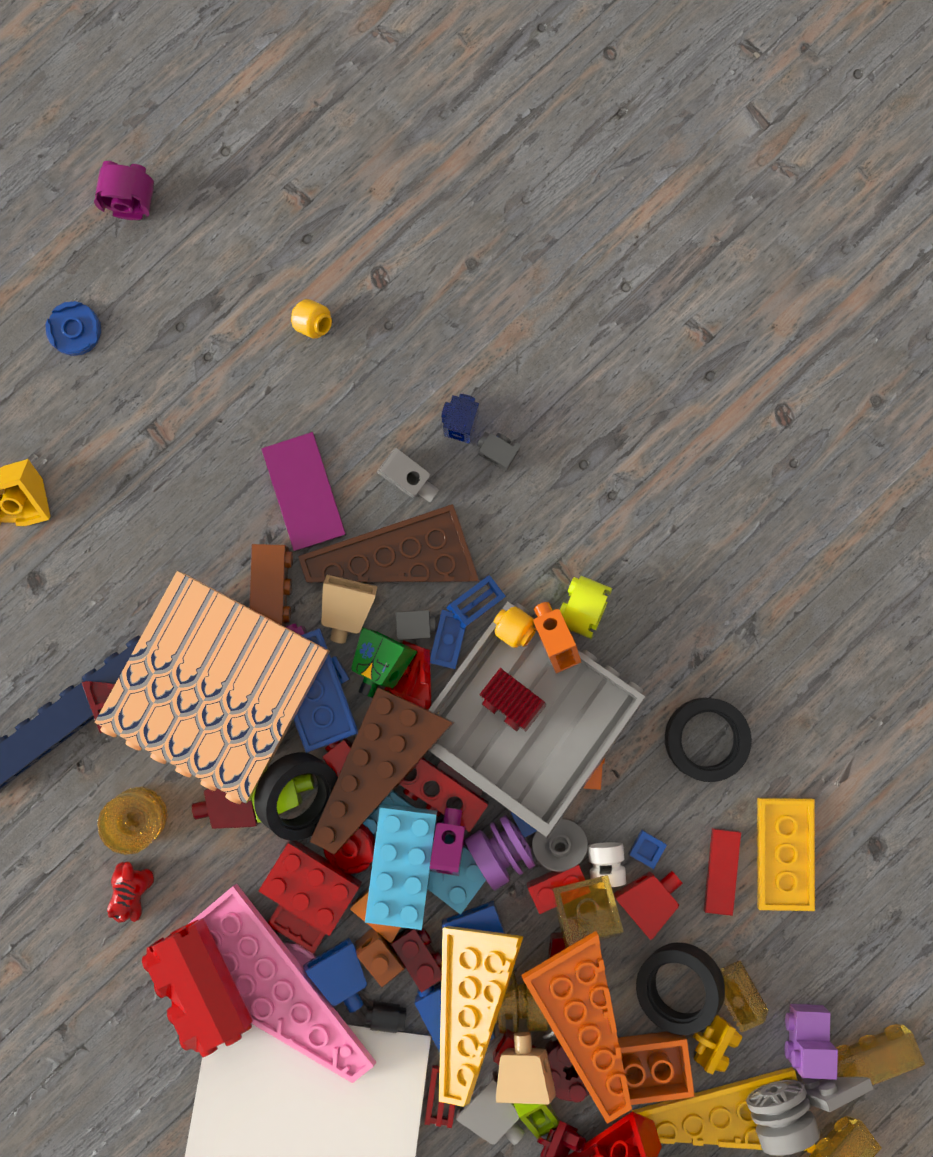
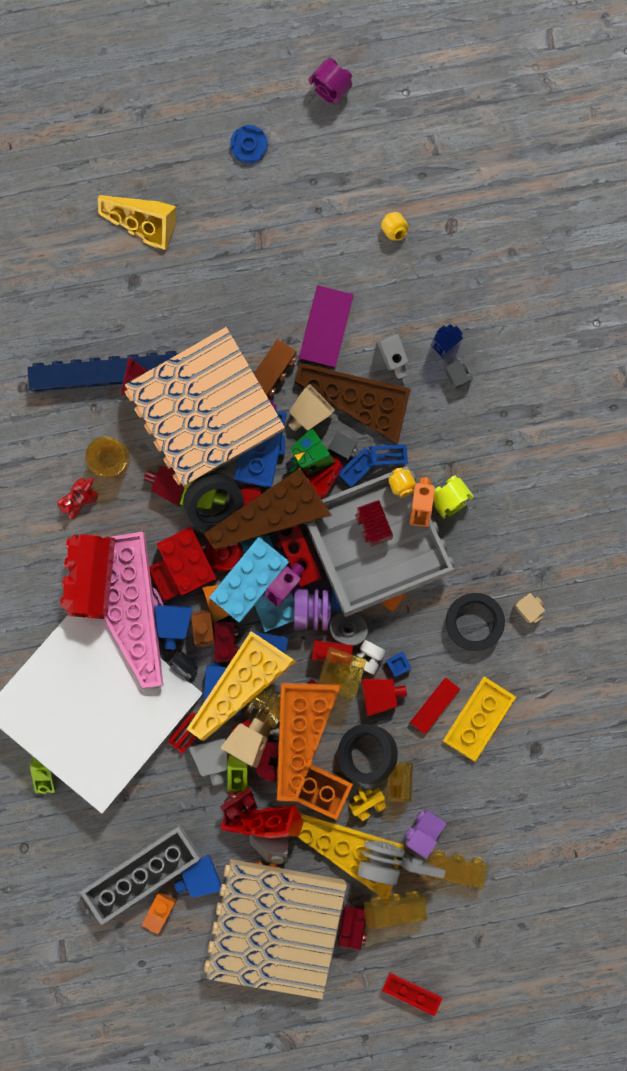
camera: 30 degrees right, 0 degrees up
none -> tan brick [513,593,545,623]

